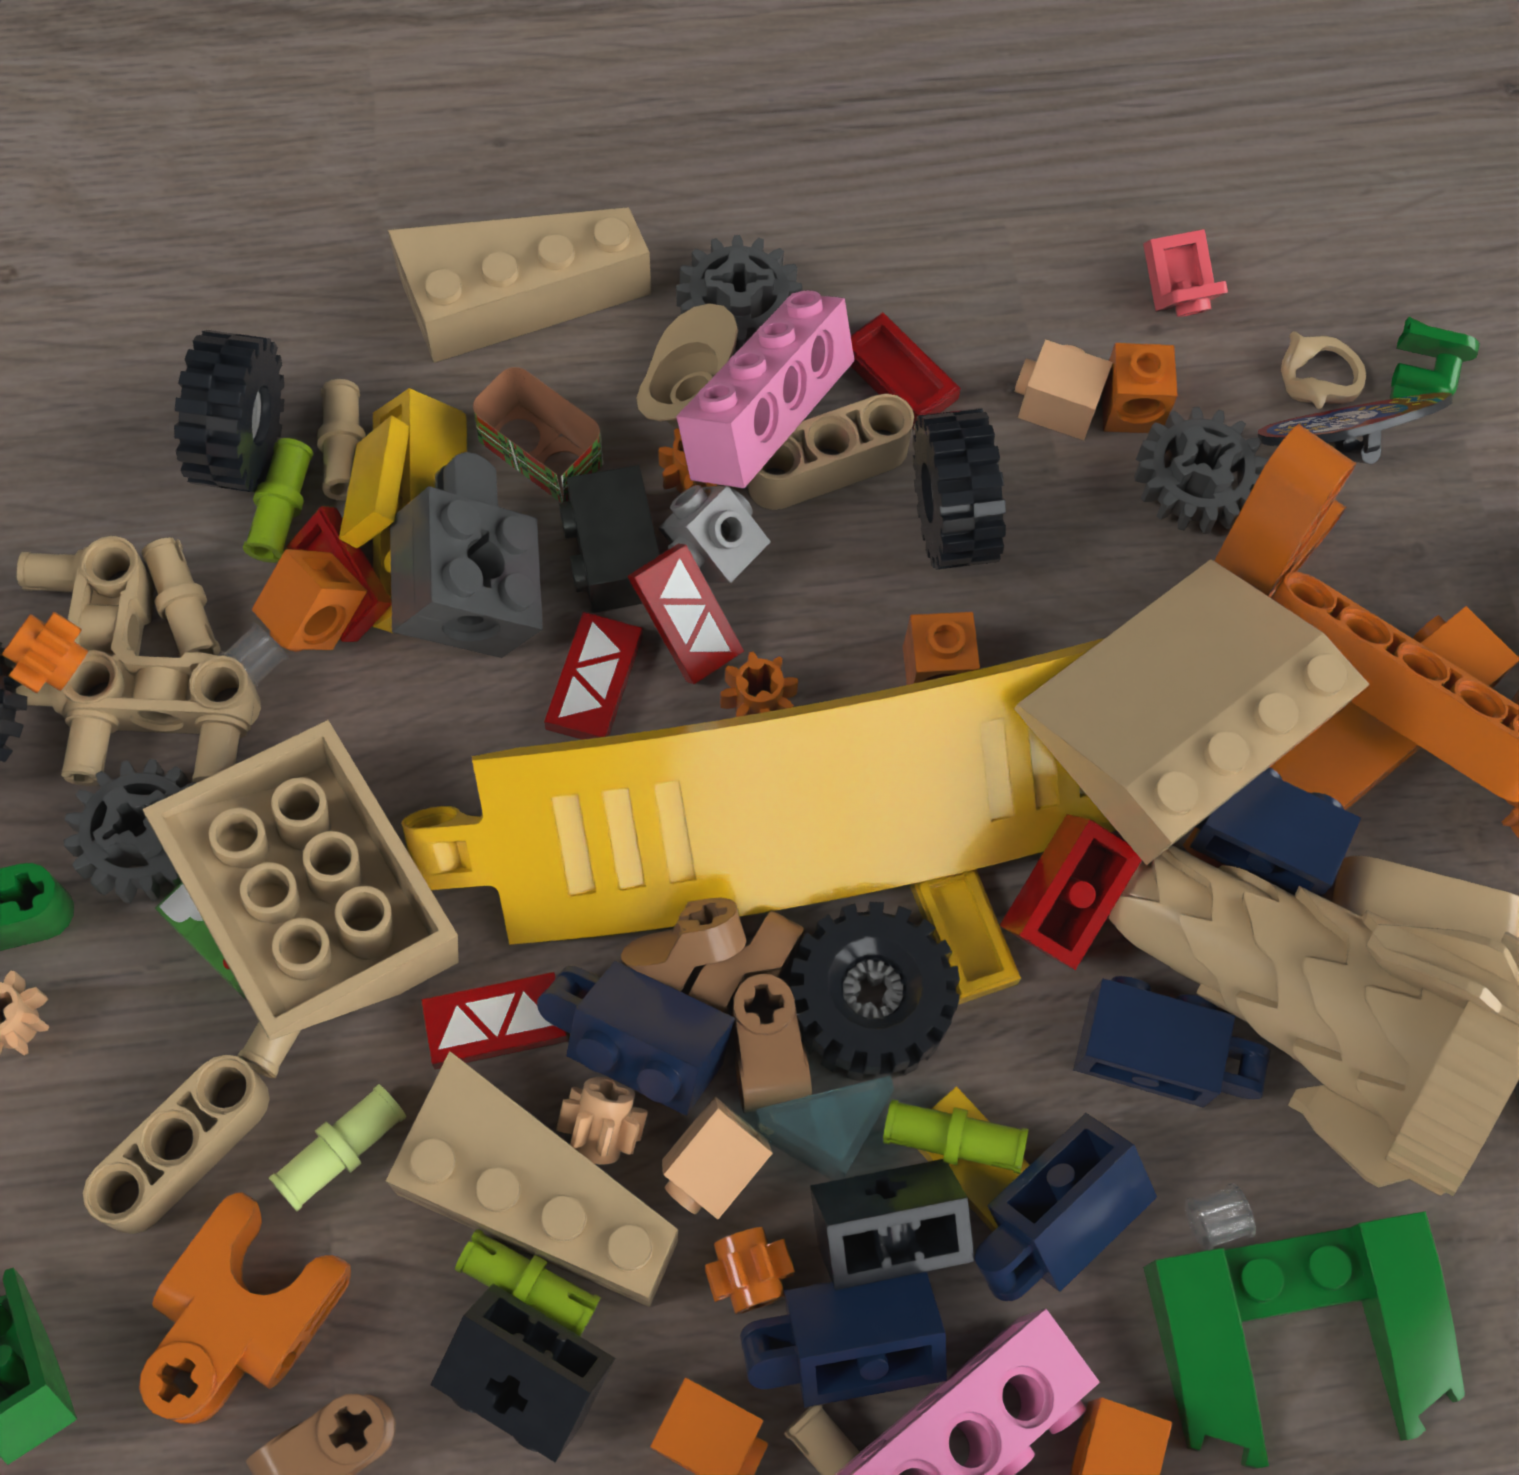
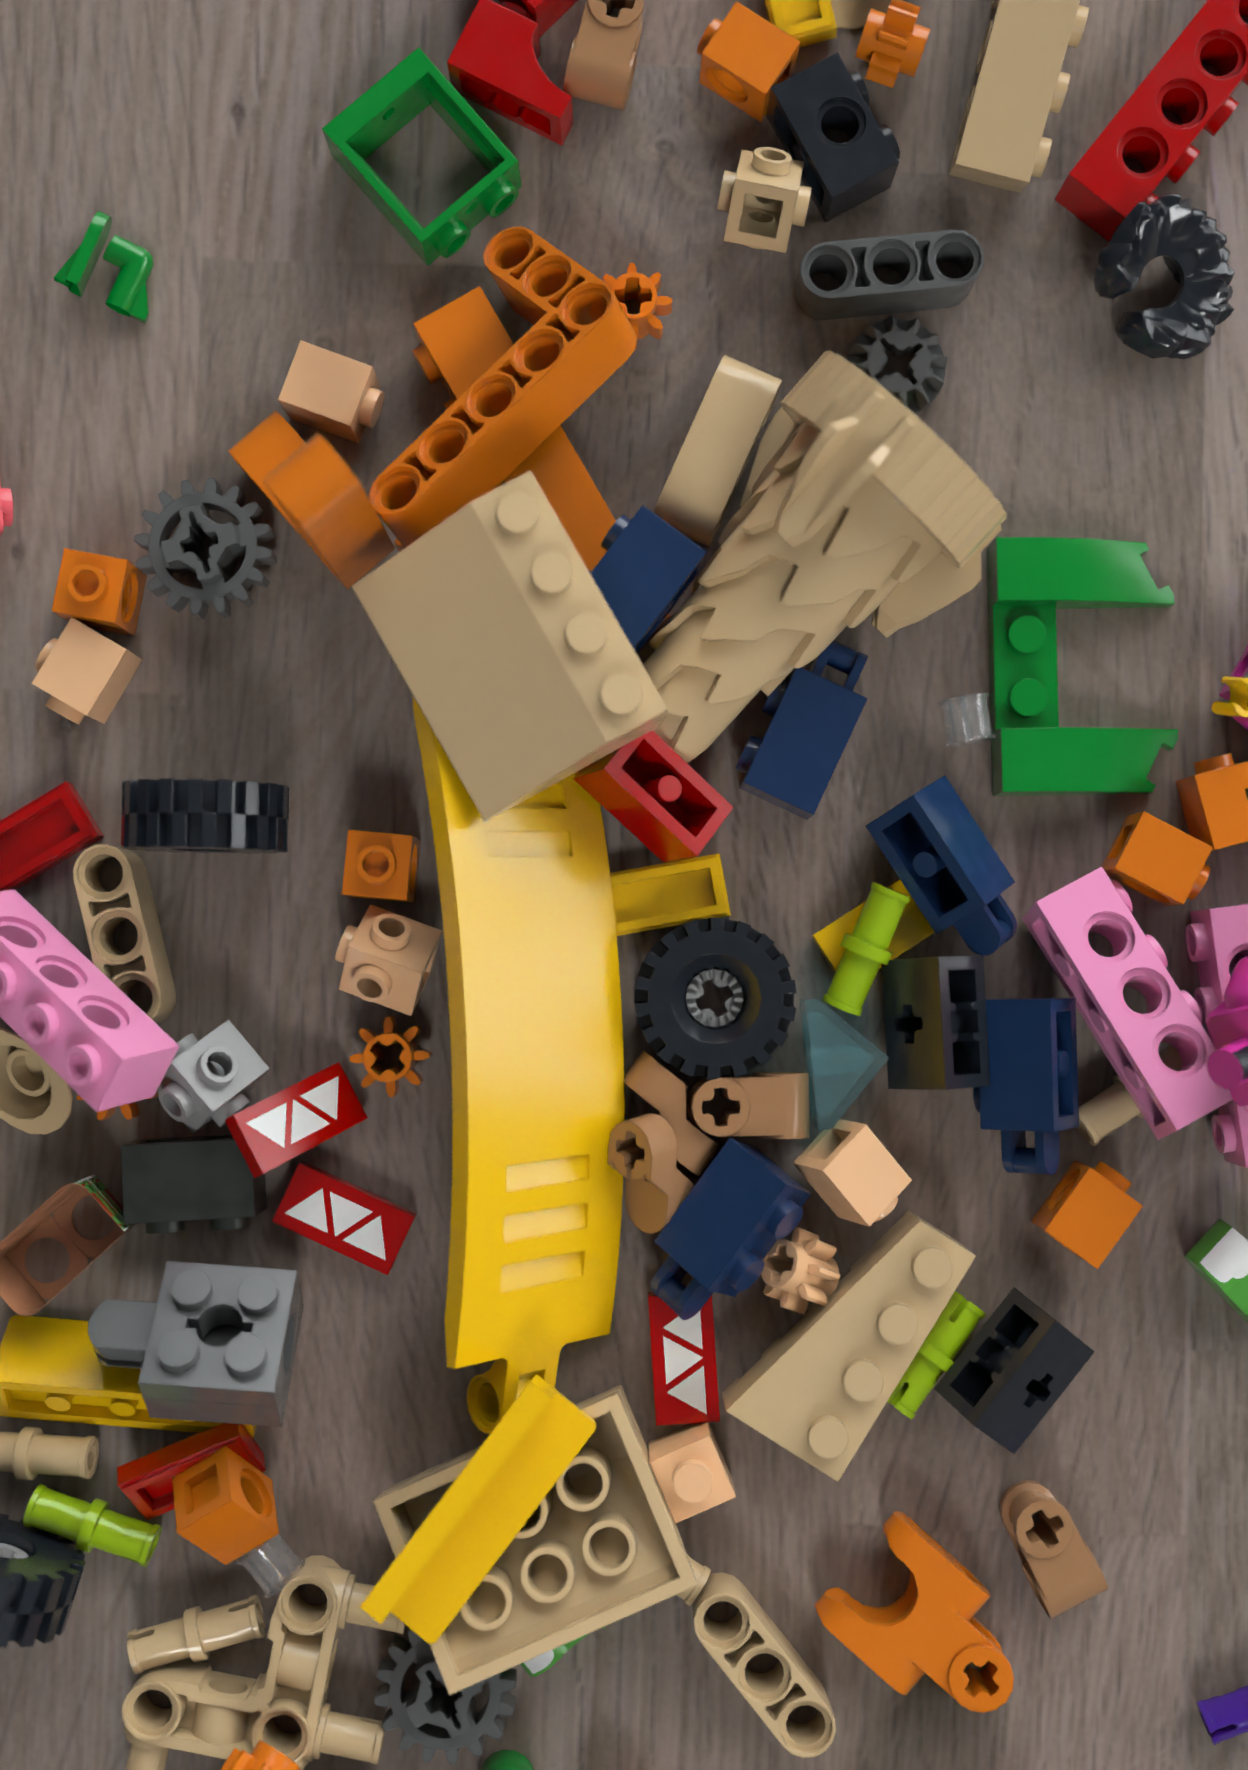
camera: 80 degrees left, 20 degrees up
yellowish green pin [268,1084,407,1211] -> none
yellow tile [339,415,409,548] -> none
orange gear [705,1227,795,1315] -> none
shield [1258,392,1452,464] -> none
tan piece [1281,331,1366,409] -> none
none -> light nougat brick [278,340,384,443]
none -> light nougat brick [335,904,443,1016]
none -> yellow panel [360,1374,596,1644]
none -> light nougat brick [648,1422,736,1524]

